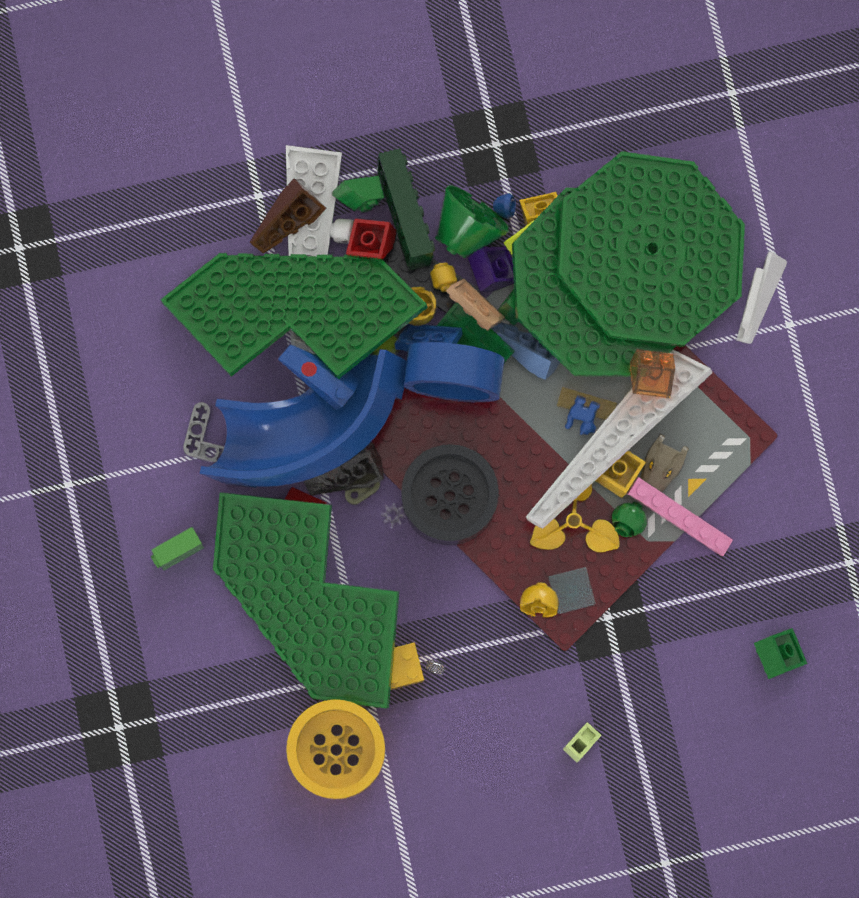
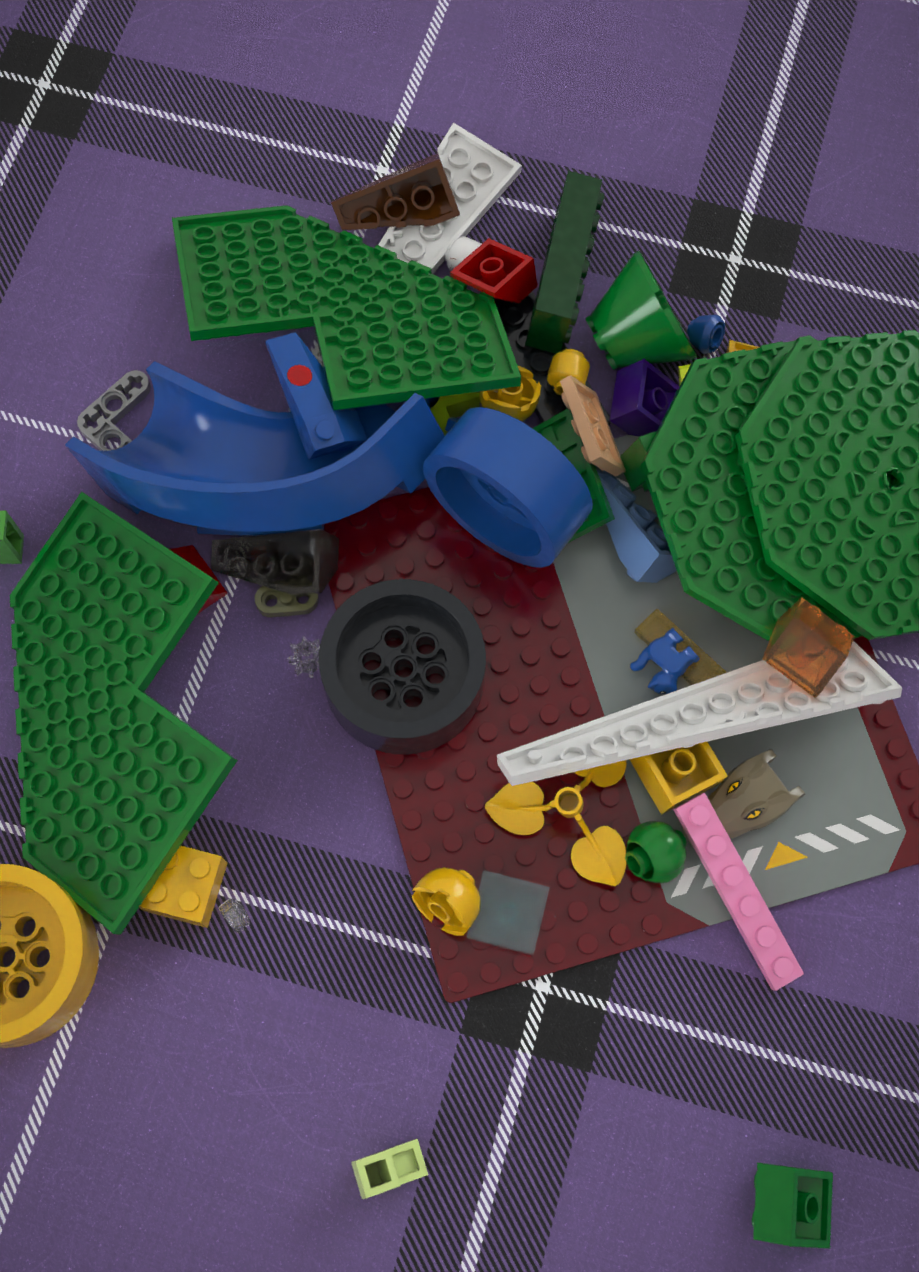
camera: 30 degrees right, 10 degrees down
green slope [332,176,384,213] -> none

